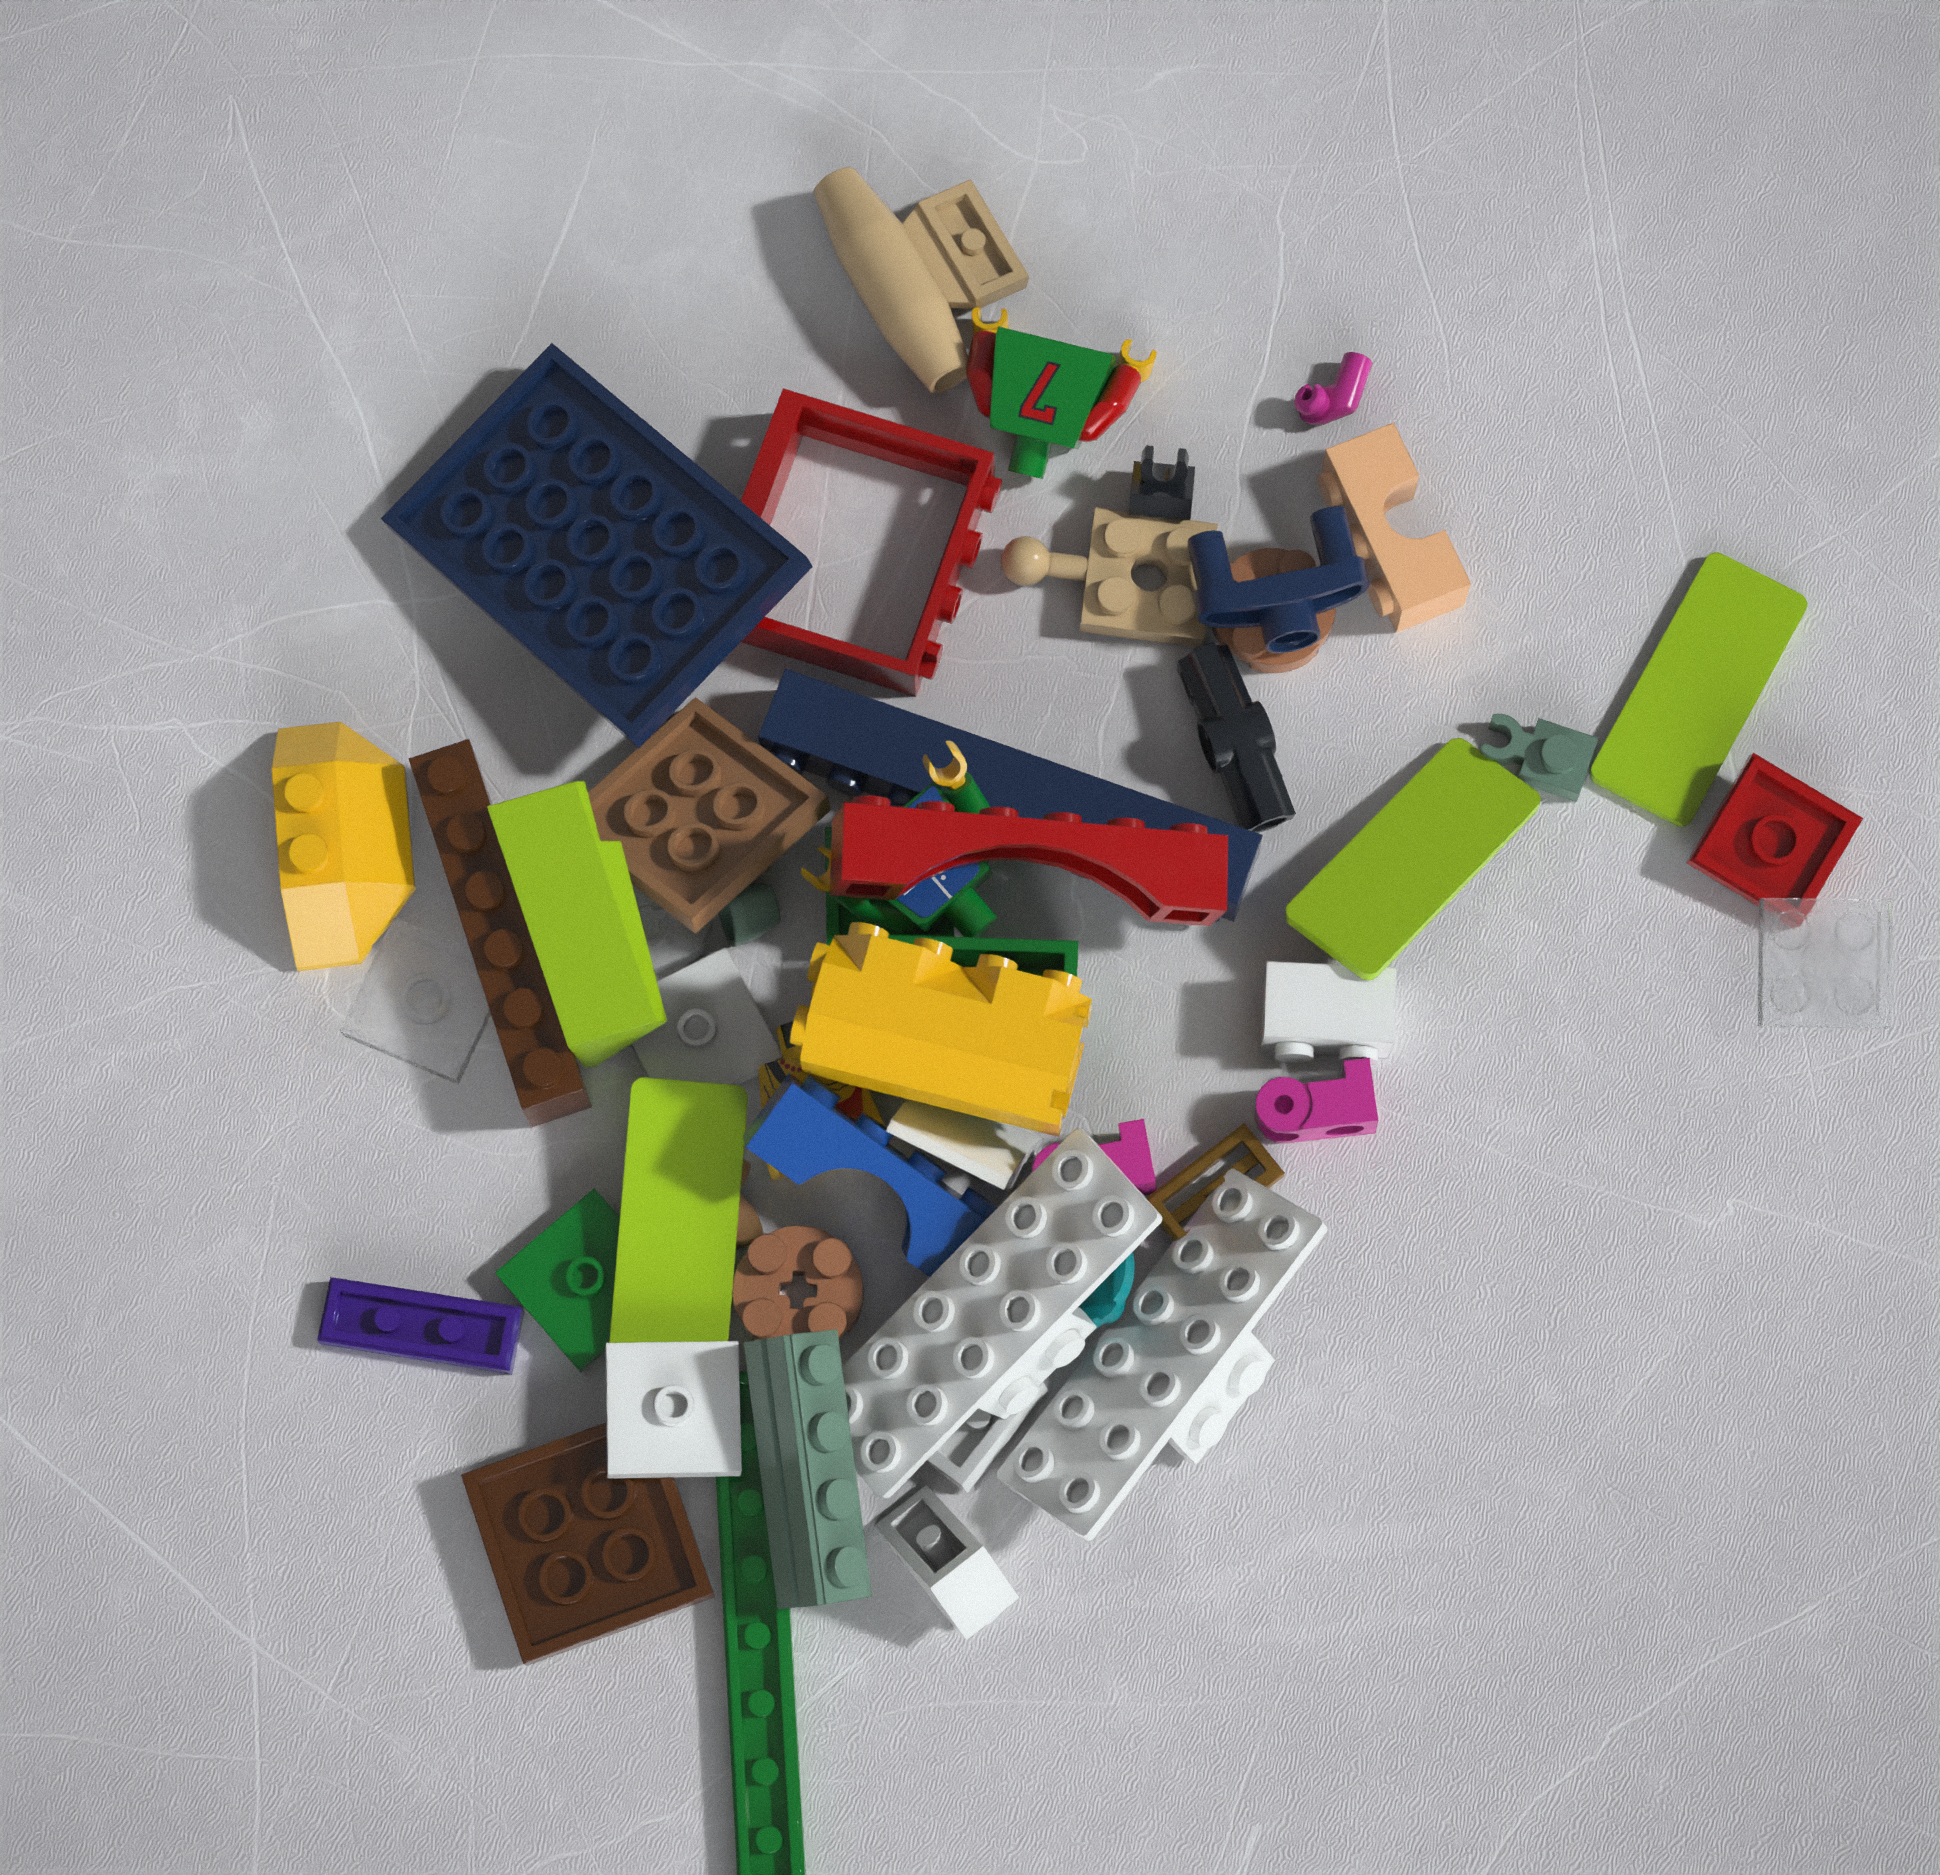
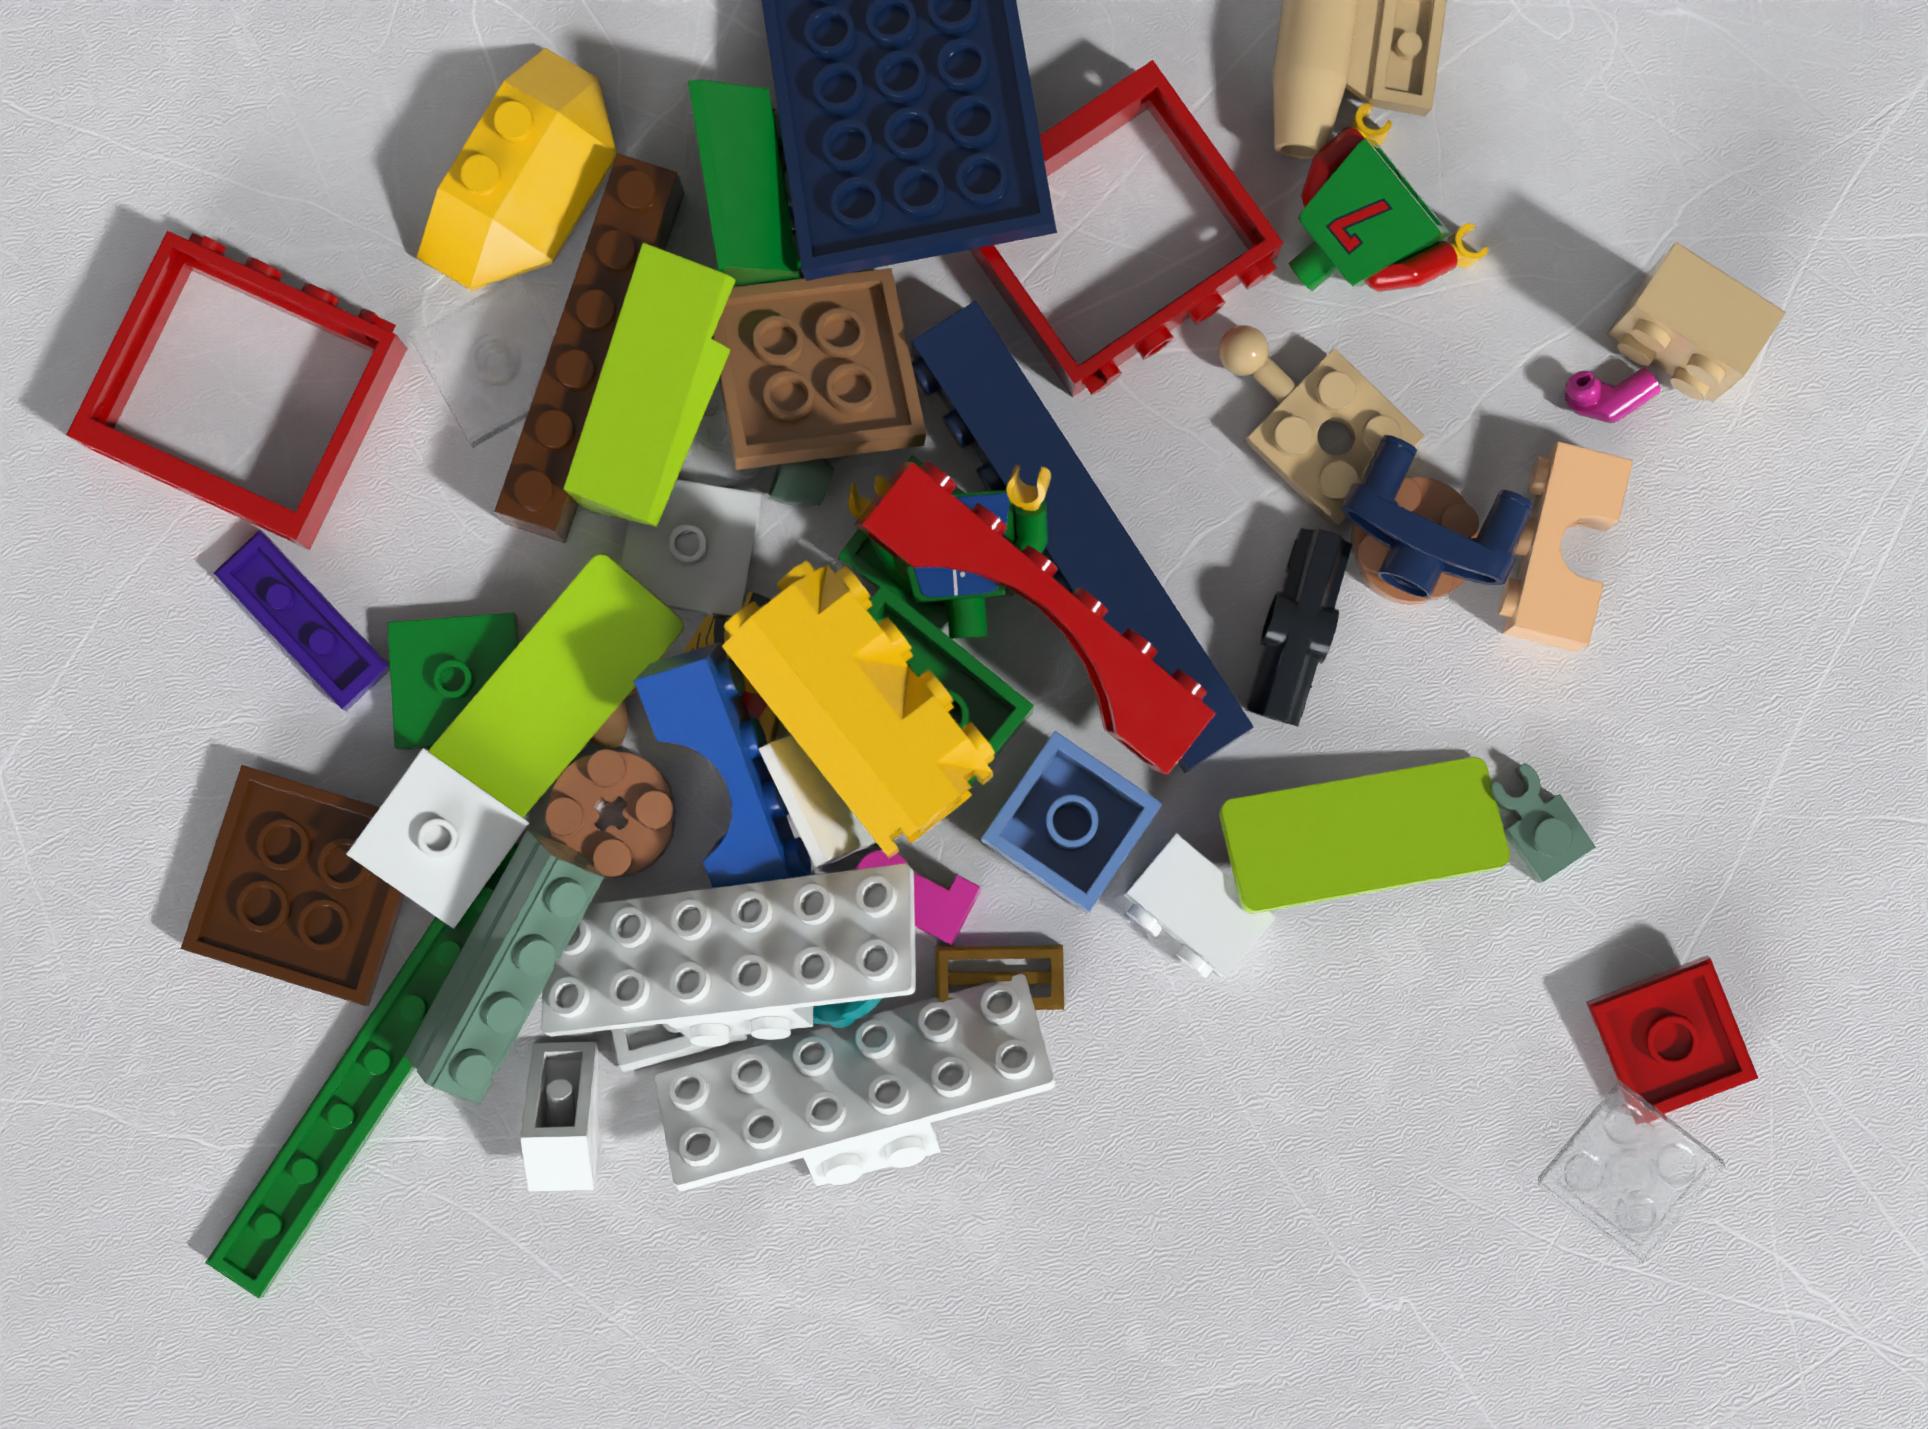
camera: 35 degrees right, 10 degrees up
black tile [1129,445,1195,520] -> none
dark pink leg [1254,1058,1378,1143] -> none
lime piece [1589,552,1808,827] -> none
none -> red window [66,231,407,550]
none -> green slope [688,79,801,287]
none -> medium blue brick [981,731,1163,914]
none -> tan brick [1607,242,1786,403]

